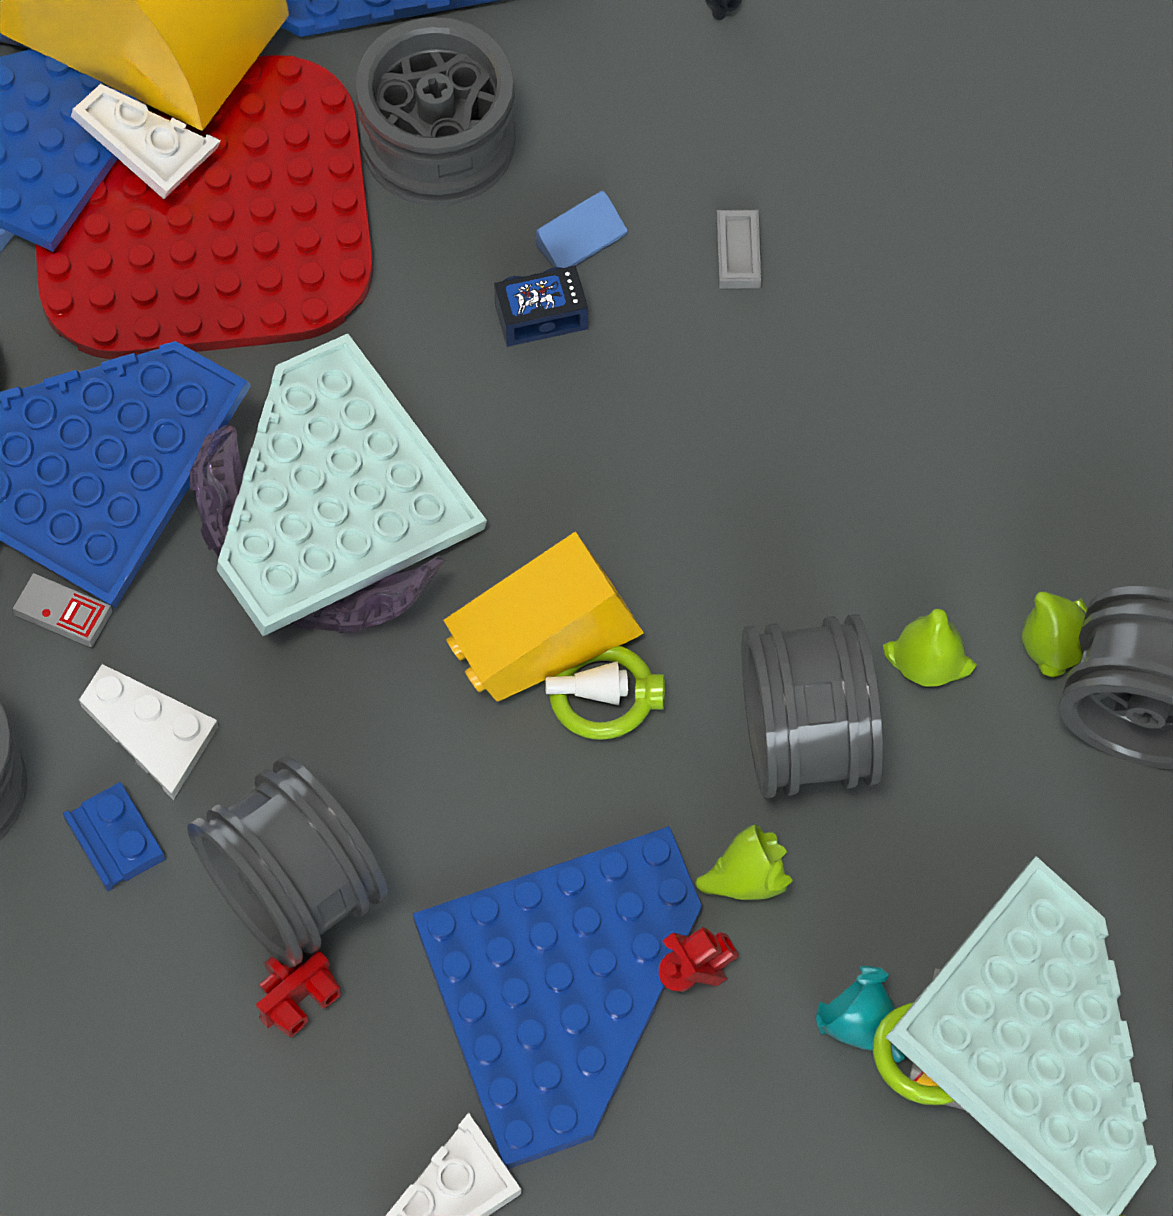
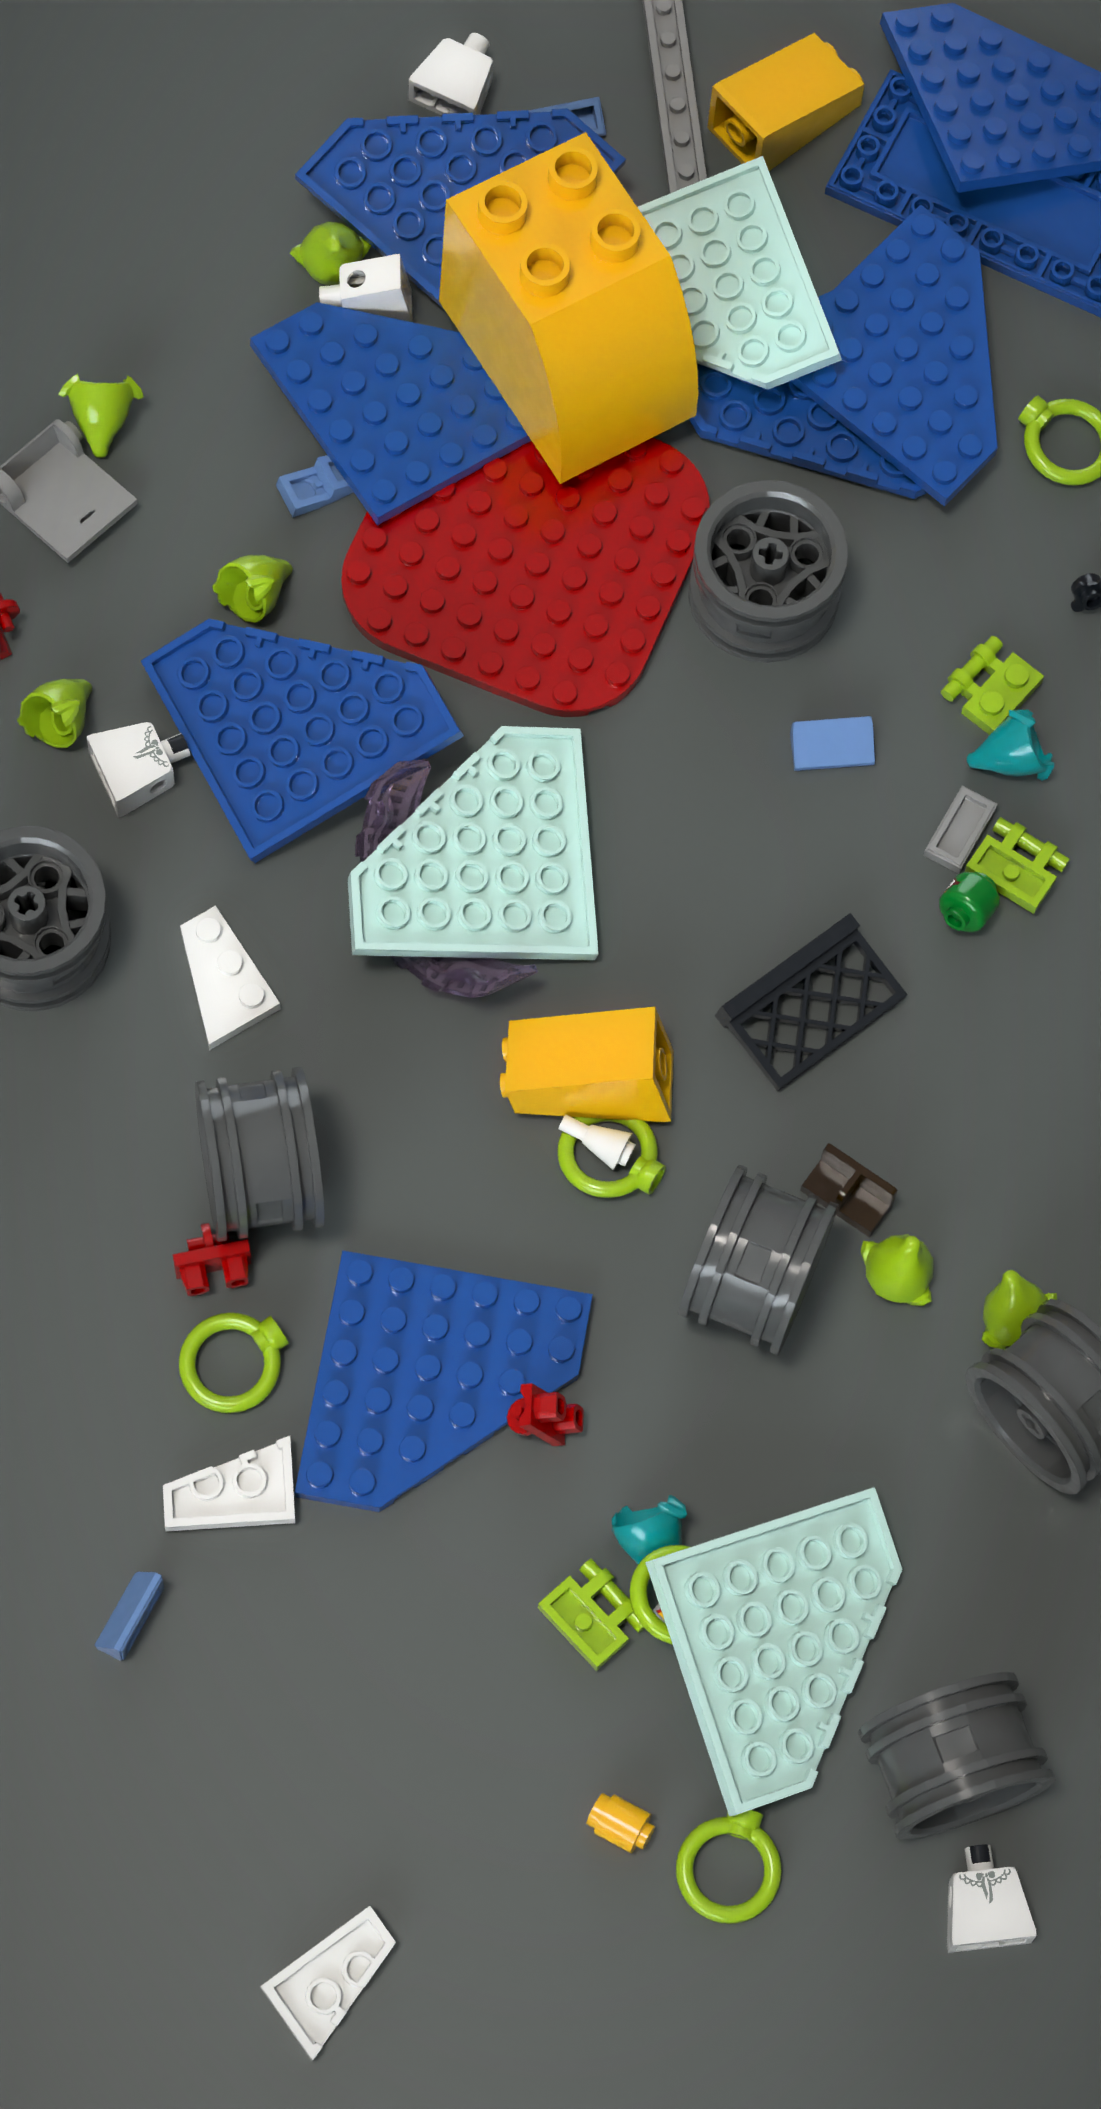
camera: 25 degrees right, 5 degrees up
light grey tile [13,573,112,648] -> none
blue plate [63,782,165,892] -> none
white wing [71,84,220,199] -> none
brick [494,265,588,347] -> none
lime hat [695,824,793,901] -> none
none -> lime piece [179,1313,289,1413]
none -> lime plate [537,1558,645,1671]
none -> black fence [715,913,907,1091]
none -> dark brown panel [800,1143,898,1237]
none -> green head [939,872,1000,932]
none -> lime plate [941,636,1044,735]
none -> lime plate [964,817,1070,914]
none -> teal hat [967,709,1055,781]

